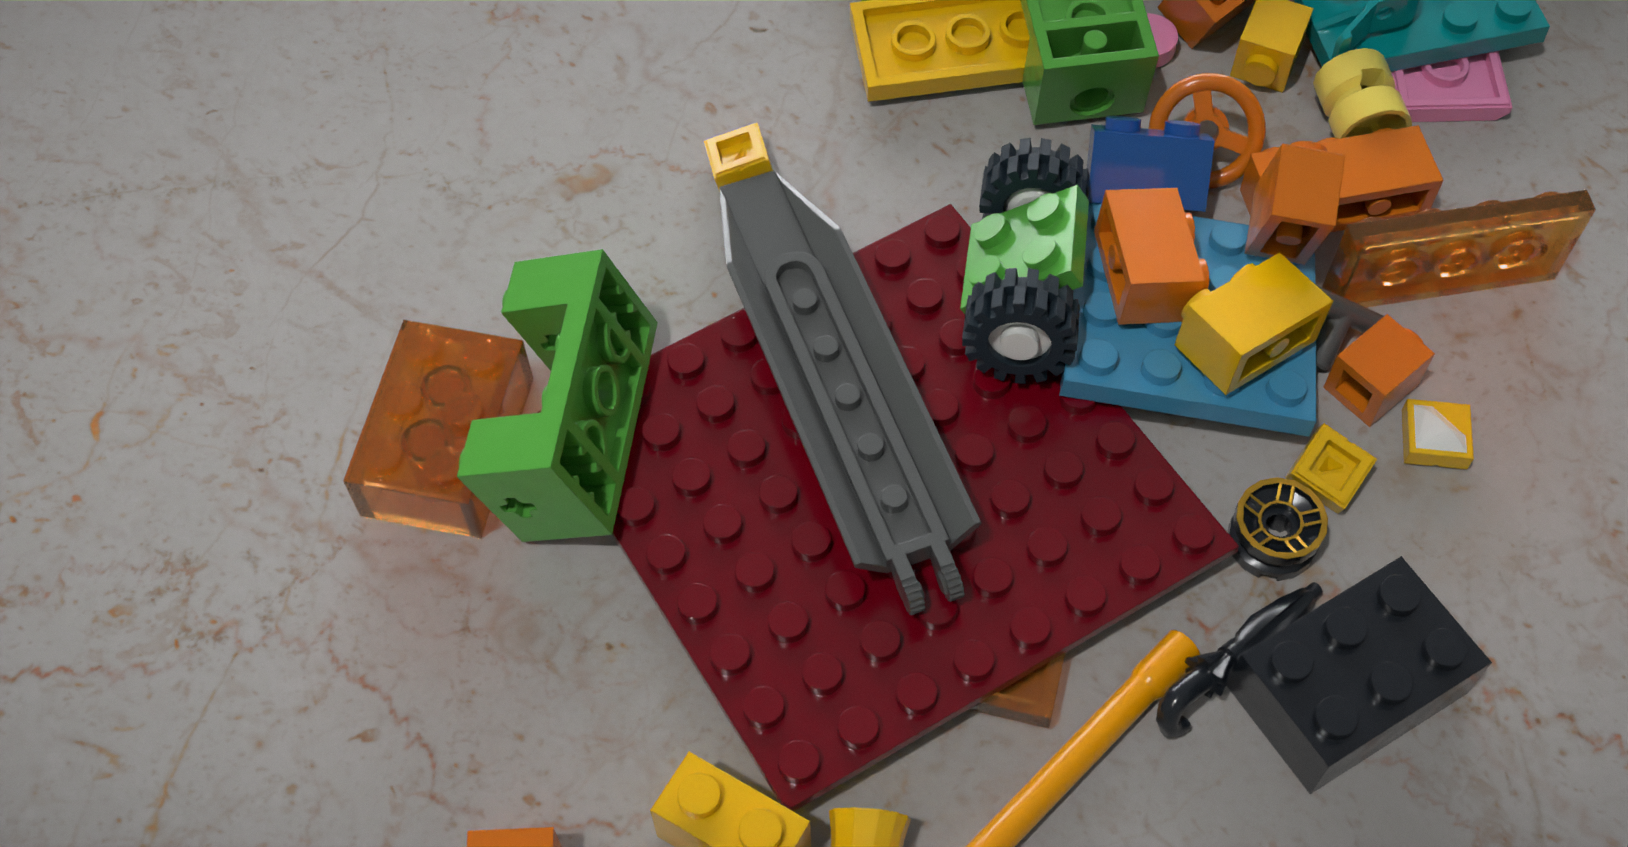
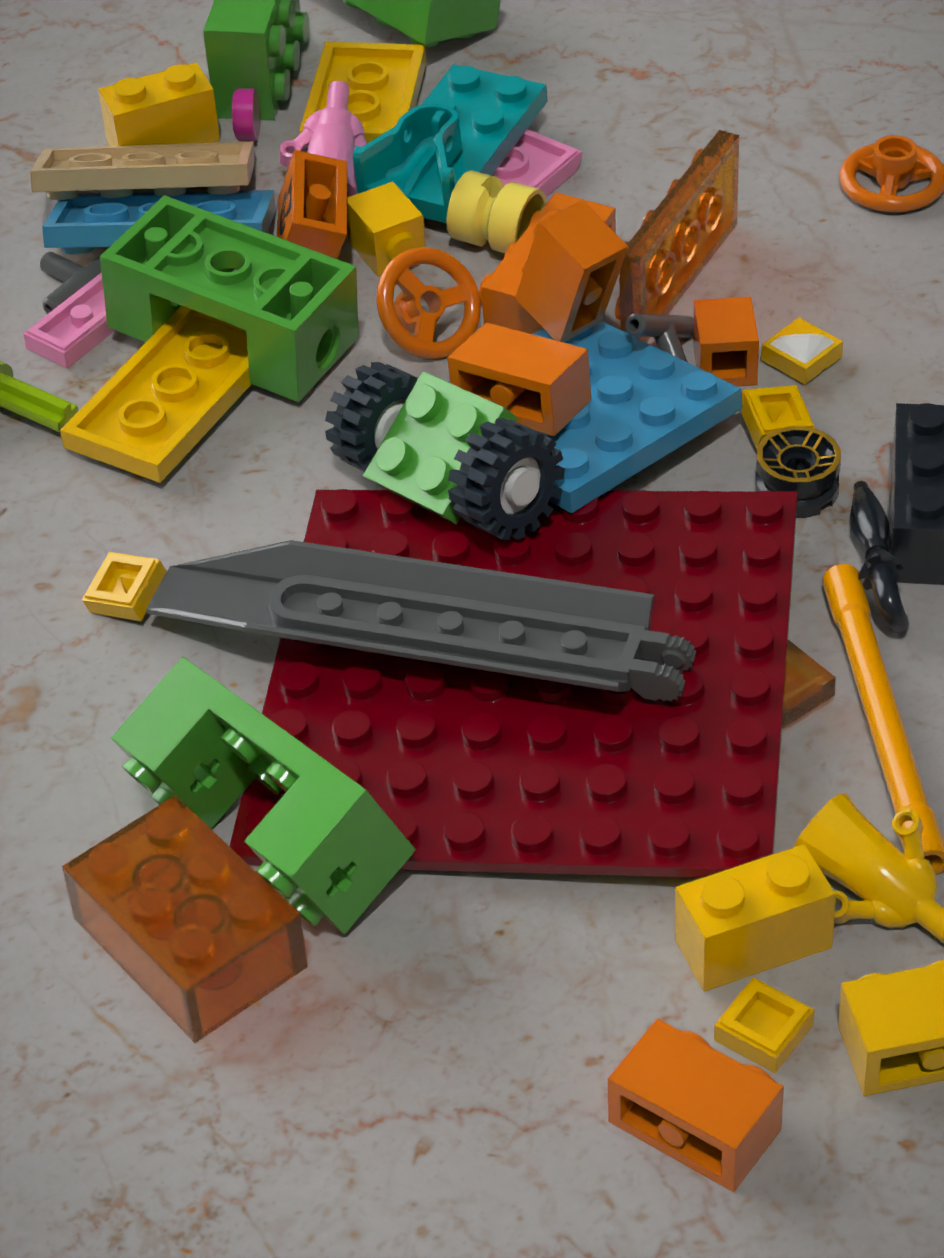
camera: 50 degrees left, 15 degrees down
blue brick [1087,116,1215,212] -> none
yellow brick [1174,252,1333,395] -> none

